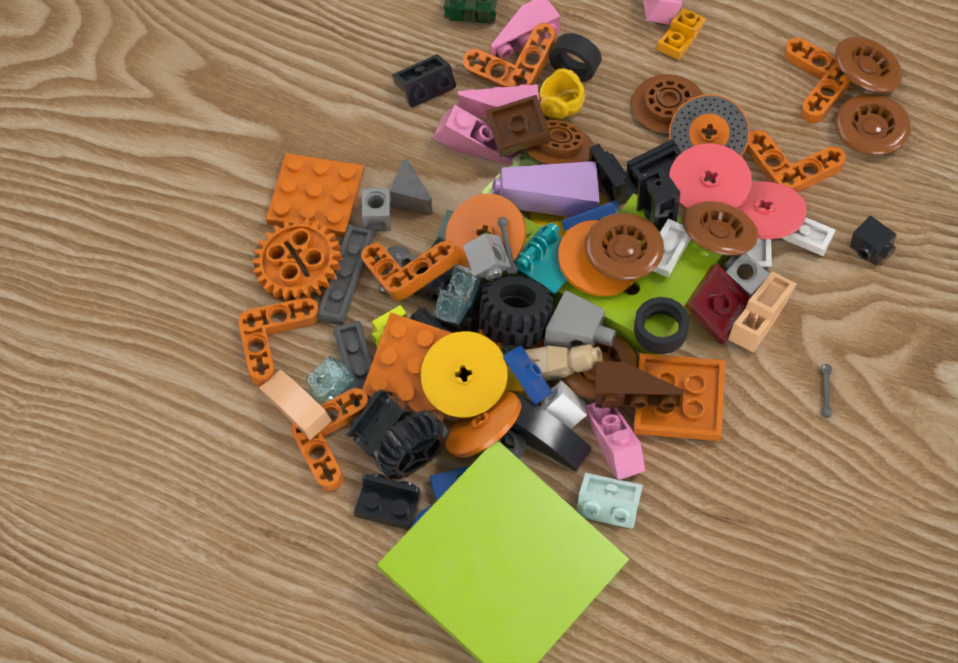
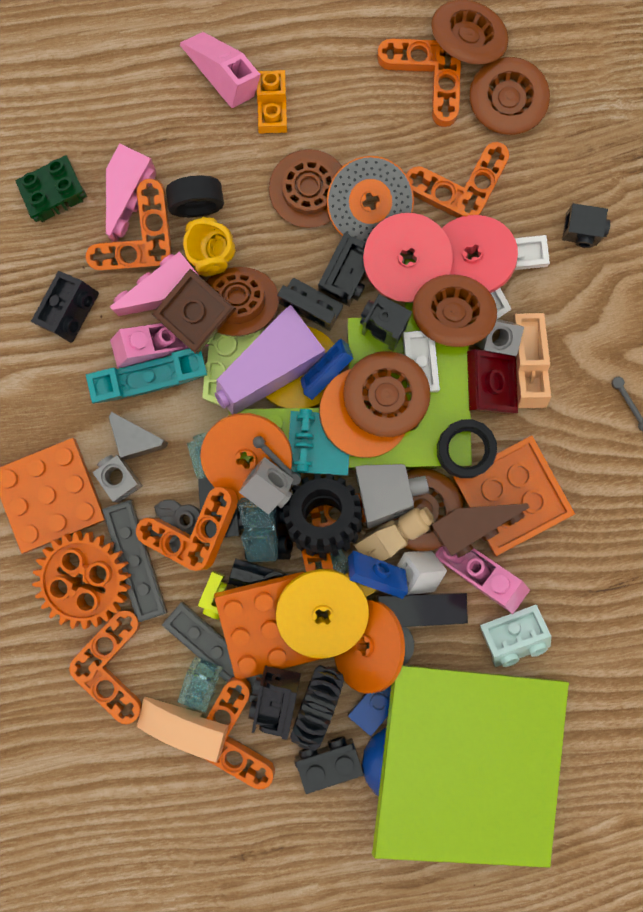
camera: 30 degrees left, 25 degrees up
none -> teal slope [86,348,208,404]

